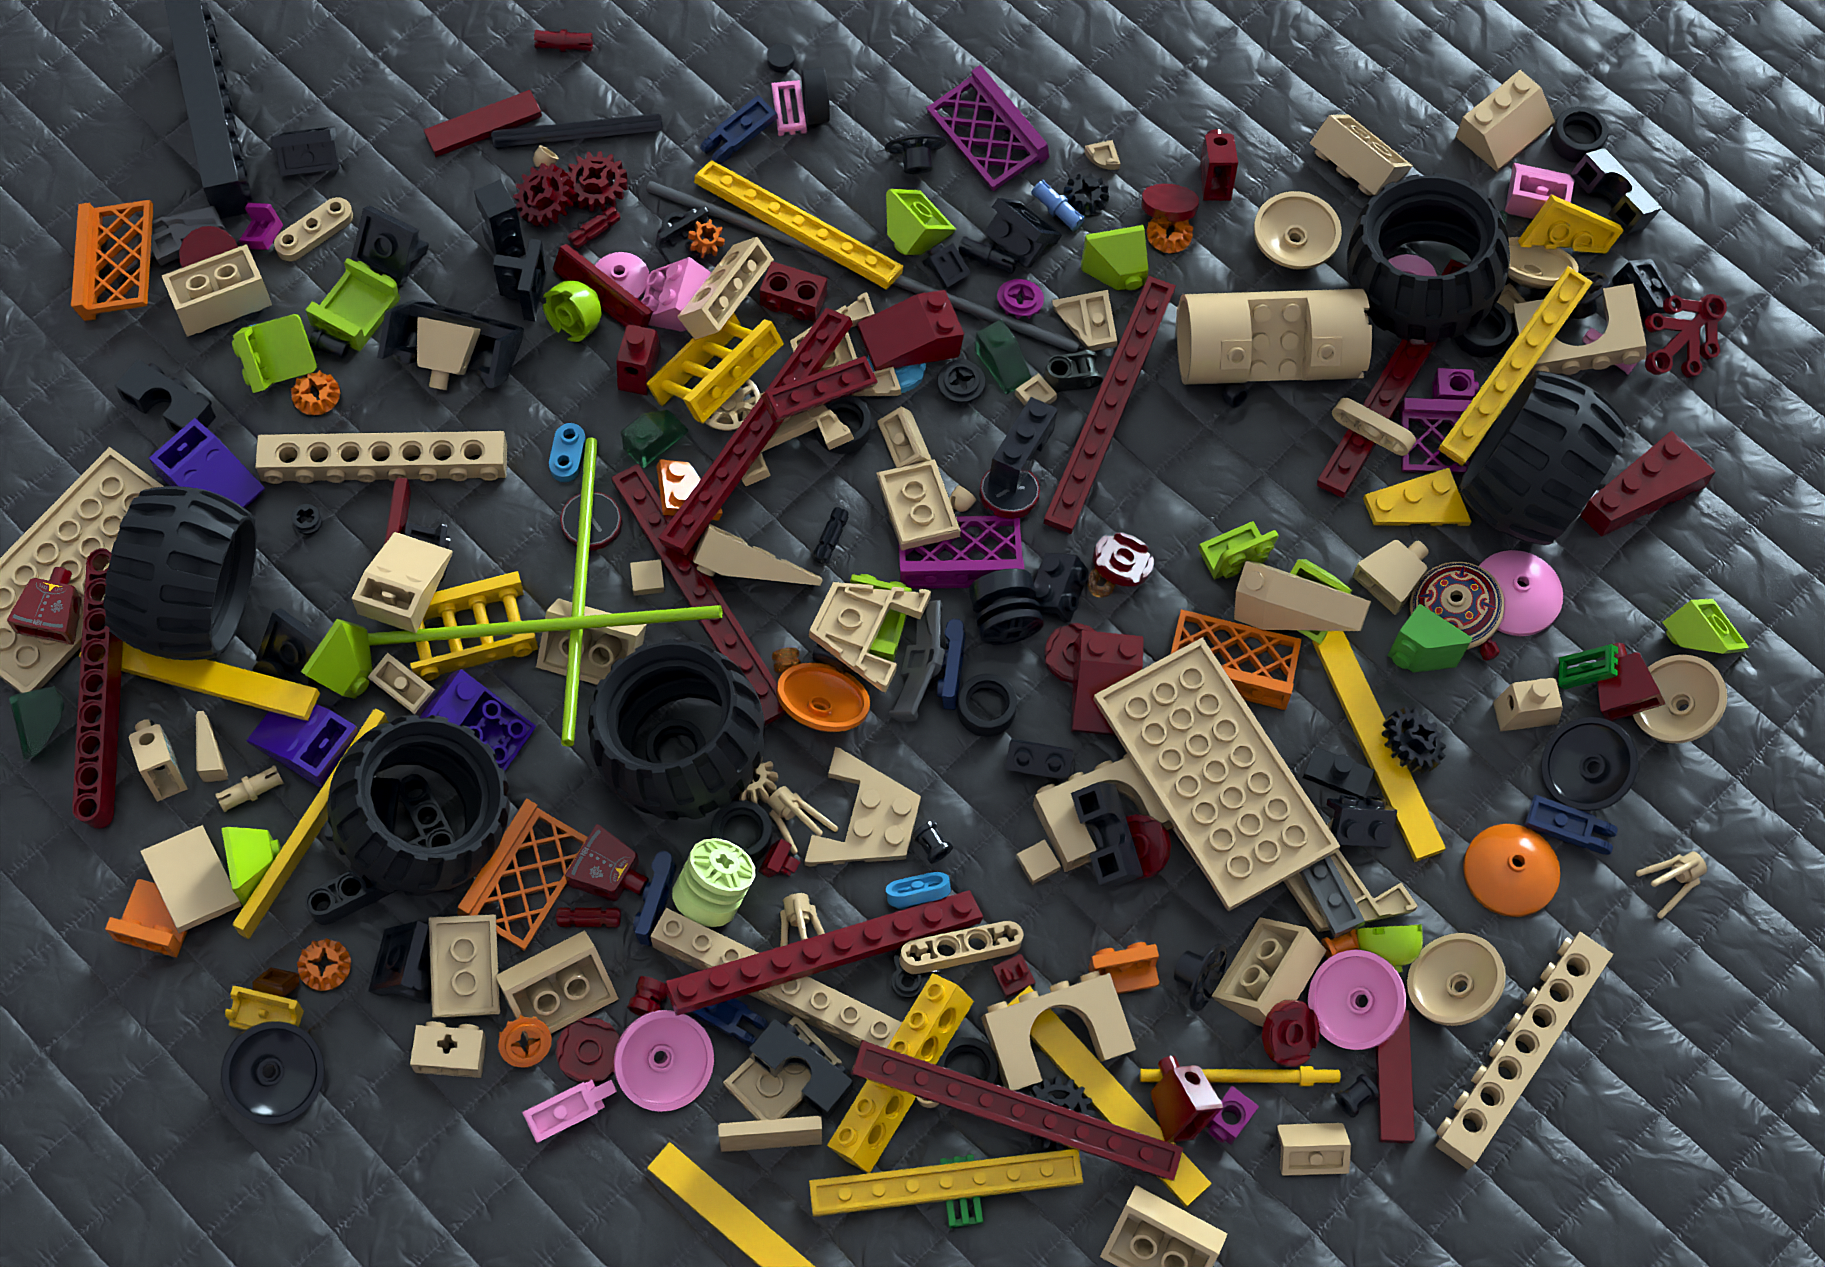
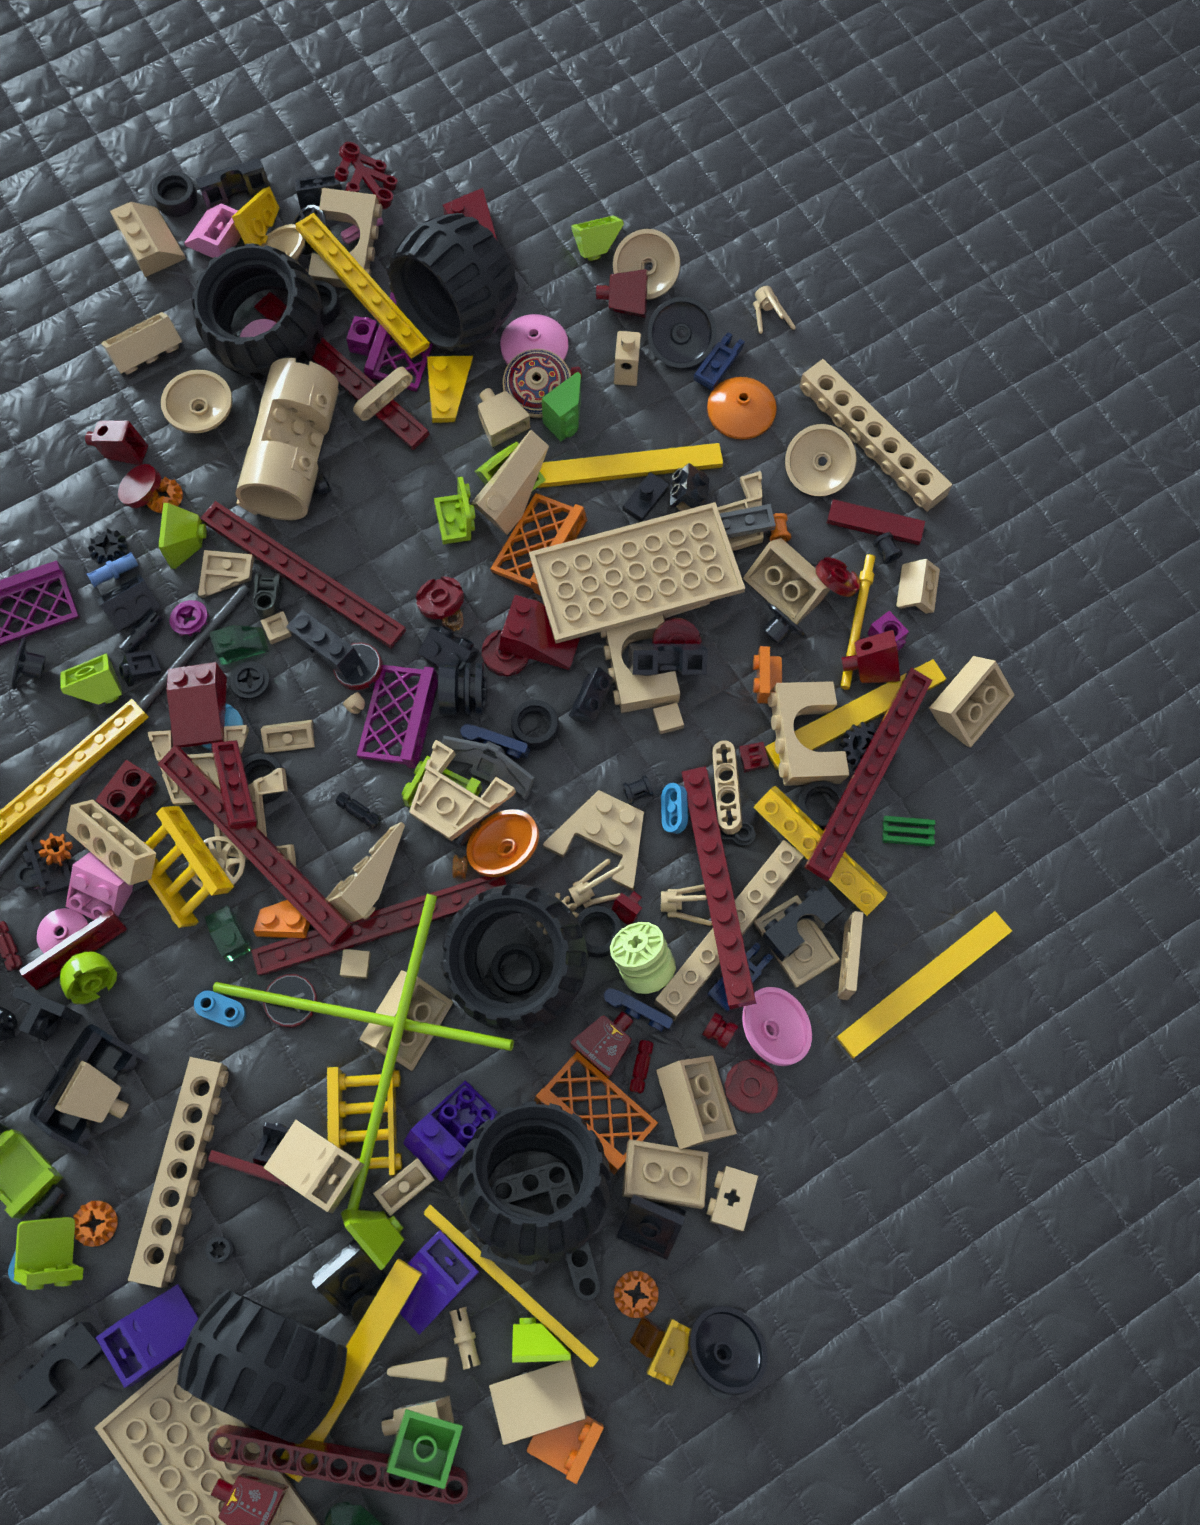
camera: 75 degrees left, 5 degrees up
orange gear [497,1015,552,1067] -> none
bright pink hinge [522,1080,617,1143] -> none
dark red torso [616,325,661,396] -> none
yellow tile [809,1149,1083,1217] -> none
tan tile [877,459,961,551] -> none
tan tile [1084,140,1120,170] -> none
bright pink dish [1308,950,1406,1050] -> none
lime cylinder [1356,924,1423,973] -> none
black gear [1382,707,1446,774] -> none
green tile [1558,644,1618,689] -> none
none -> bright green slope [386,1409,463,1489]

